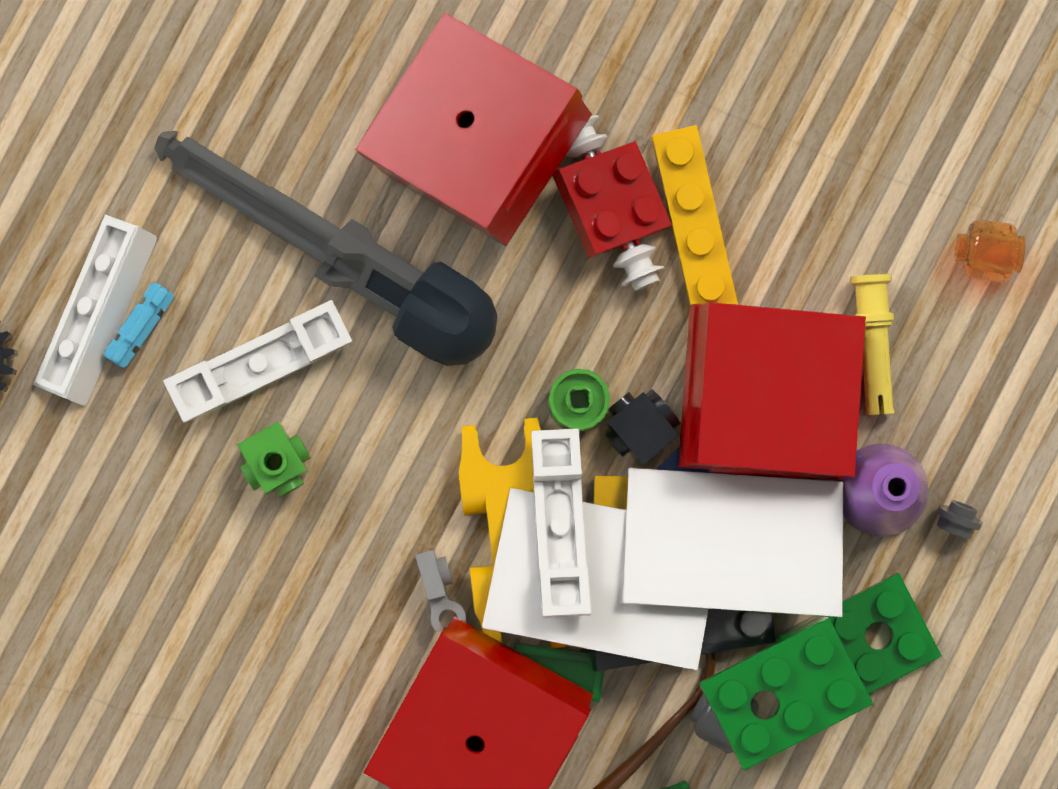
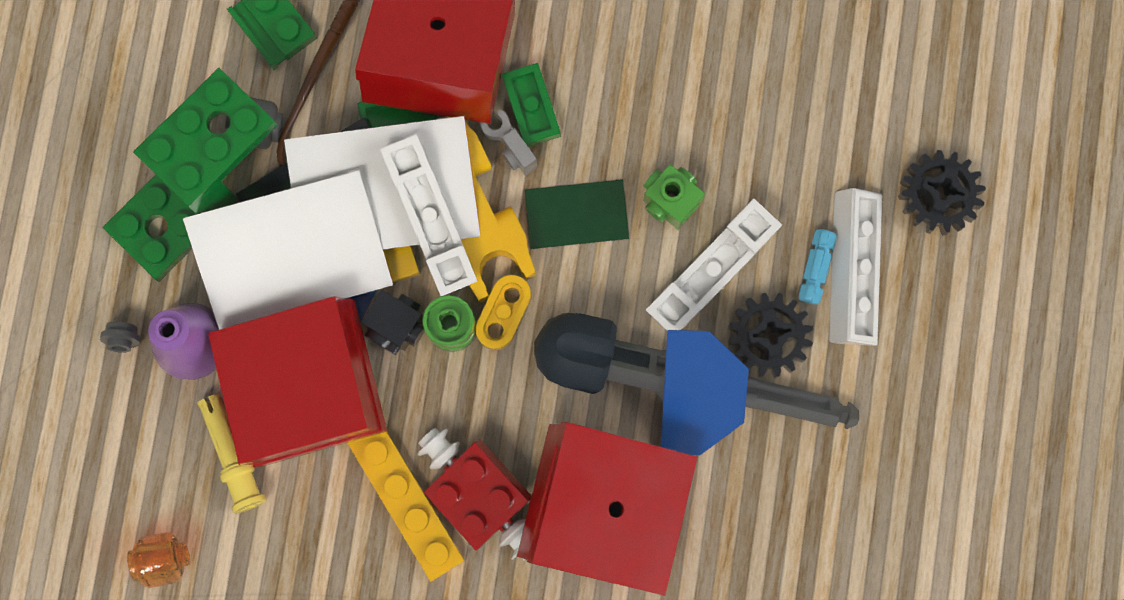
camera: 175 degrees right, 5 degrees down
none -> yellow plate [476,275,531,350]
none -> green plate [502,63,561,147]
none -> dark green sticker [525,179,629,249]
none -> blue sticker [661,330,749,455]
none -> black gear [728,293,813,378]

